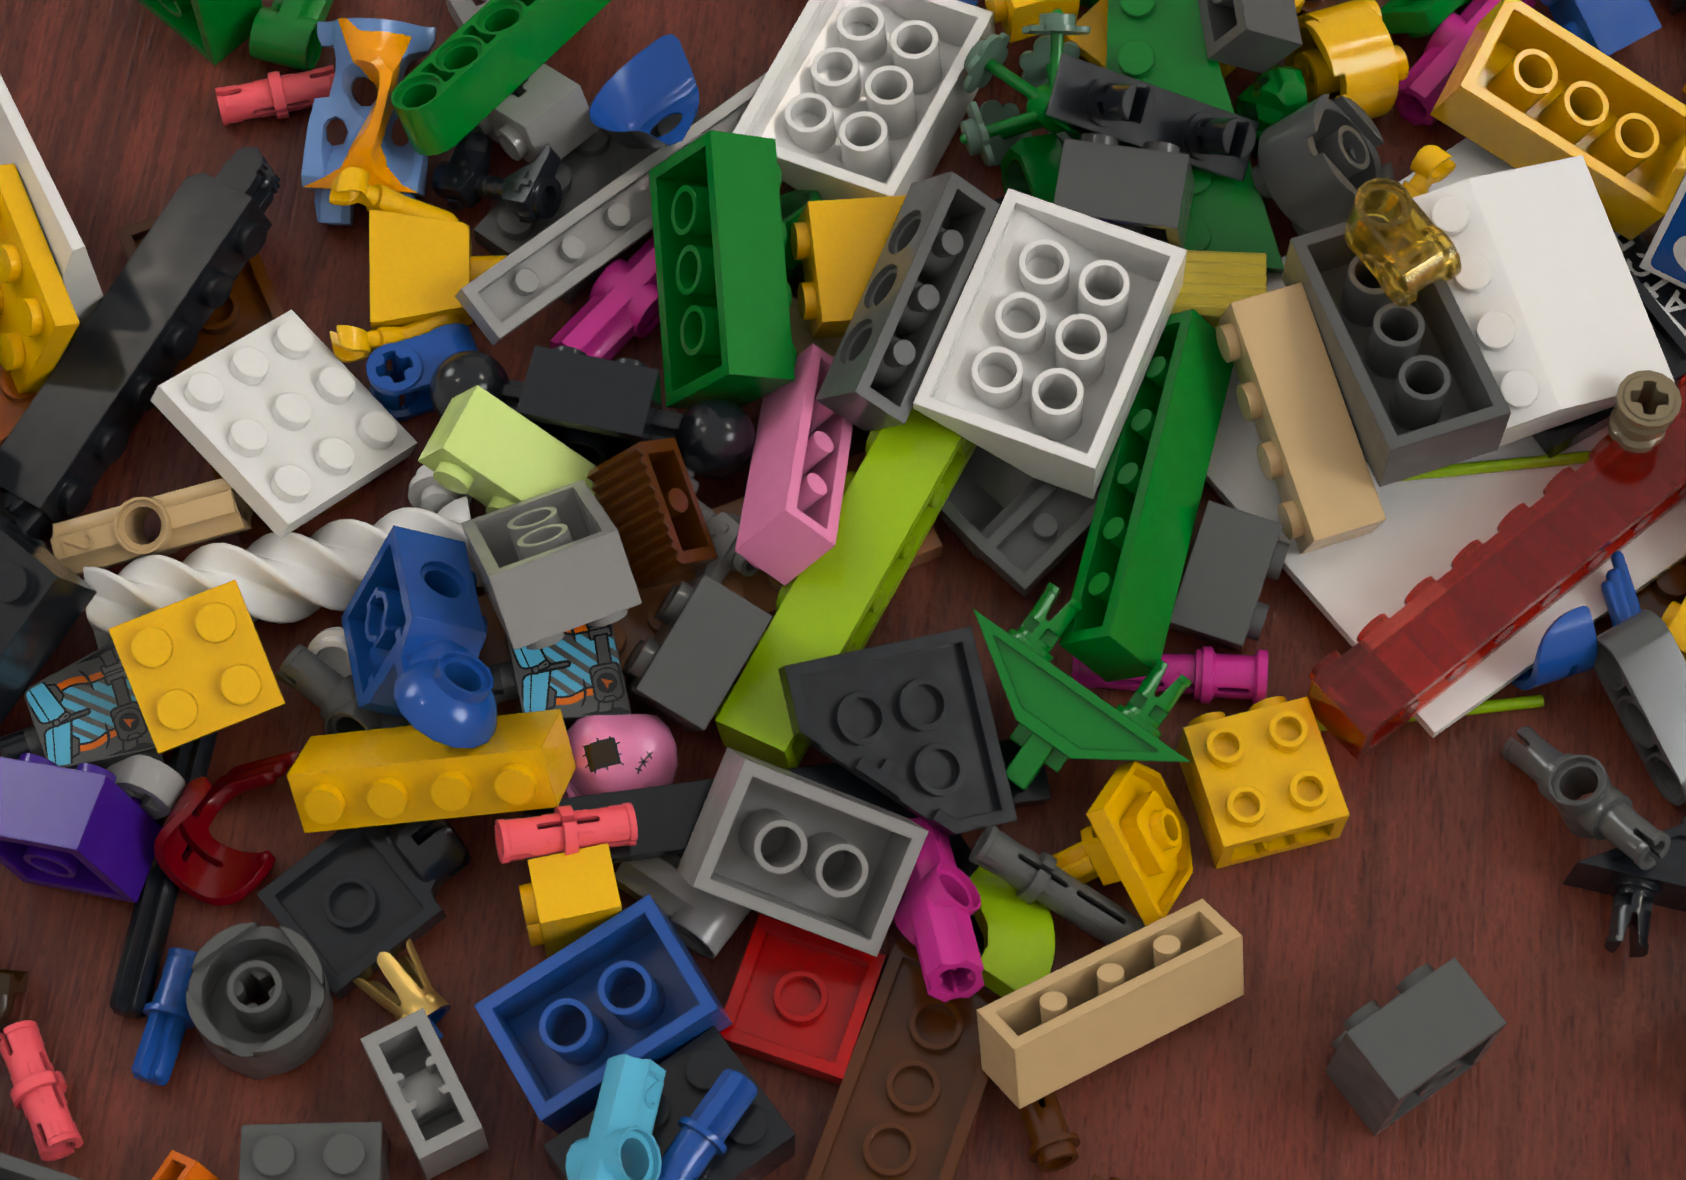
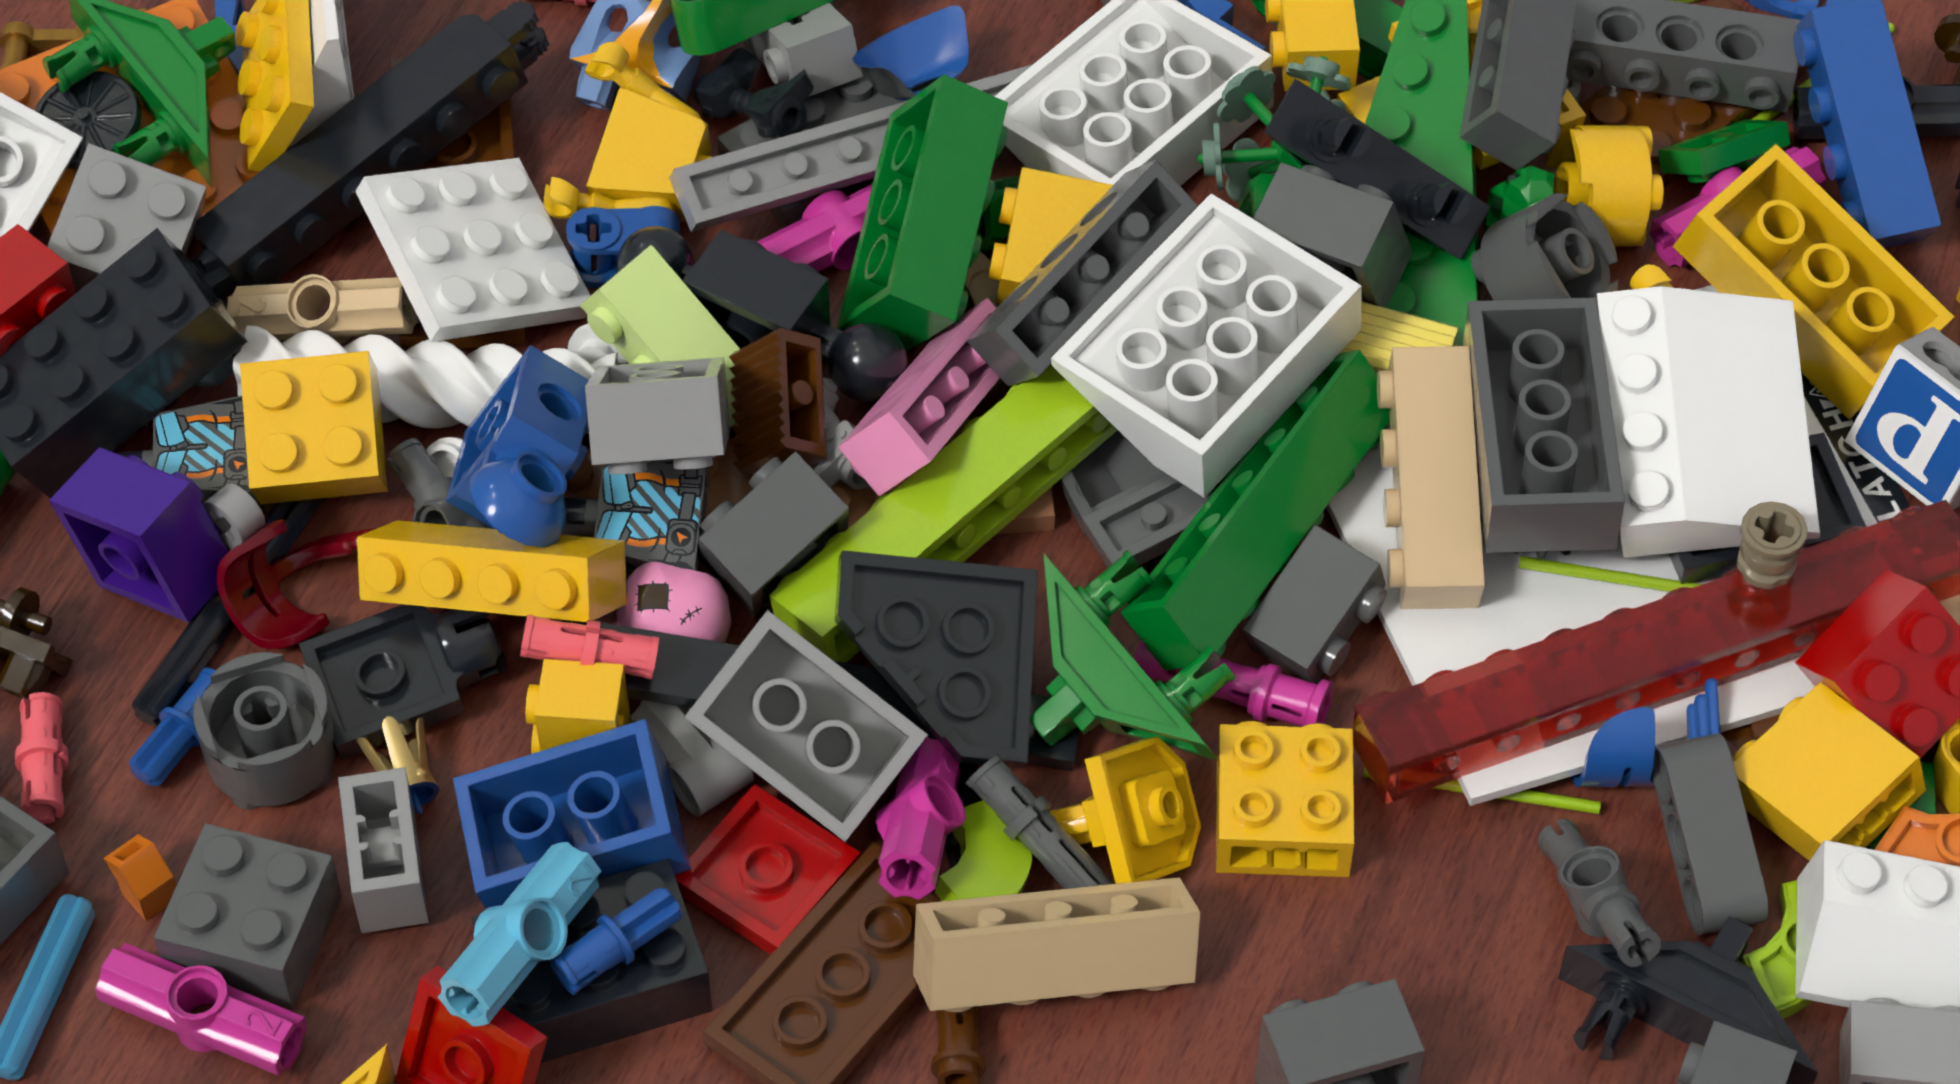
camera: 20 degrees right, 10 degrees down
clear yellow piece [1344,178,1461,307] -> none

